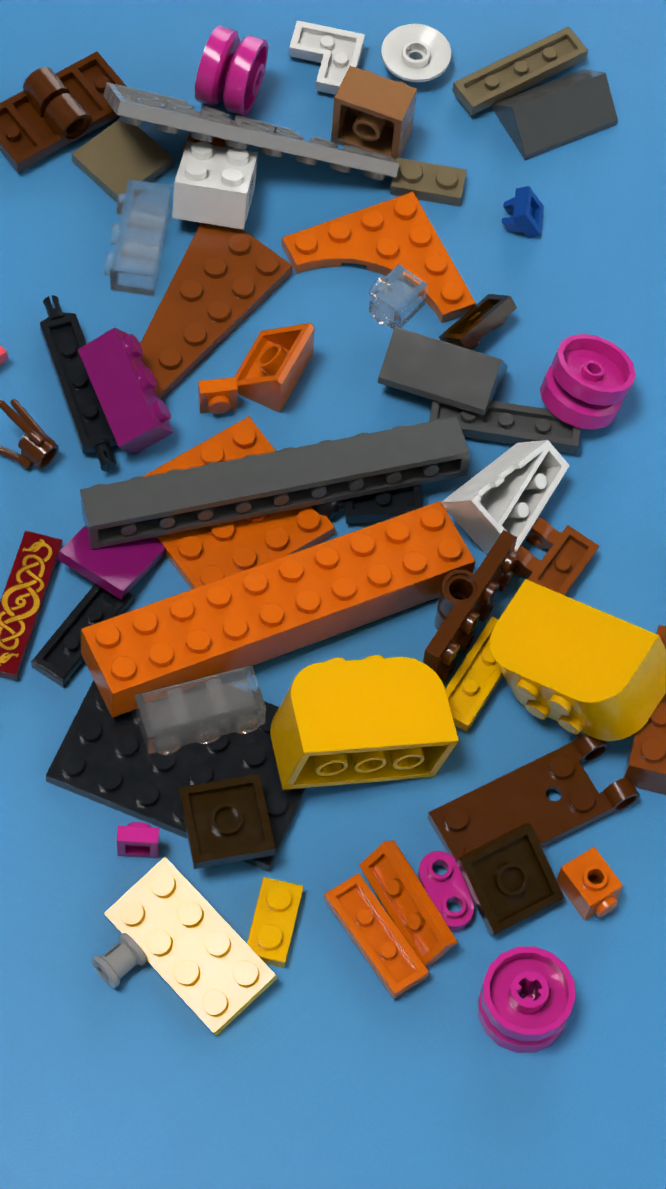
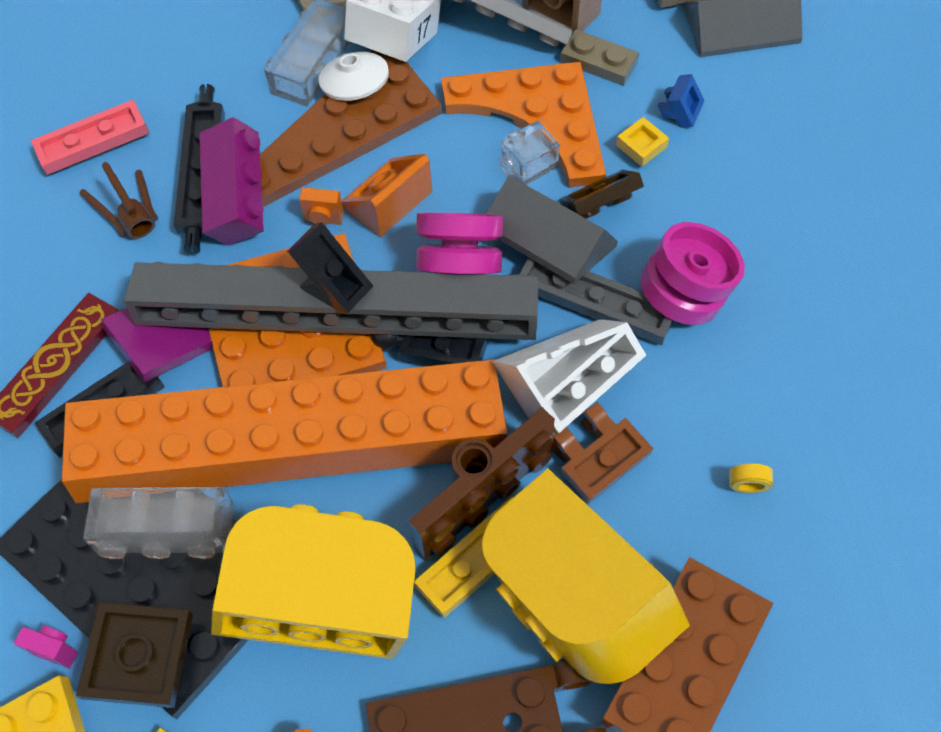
camera: 25 degrees right, 0 degrees up
none -> black slope [287,222,373,314]
none -> white dish [319,52,389,101]
none -> dark pink wheel [415,212,503,274]
none -> yellow plate [616,117,669,167]

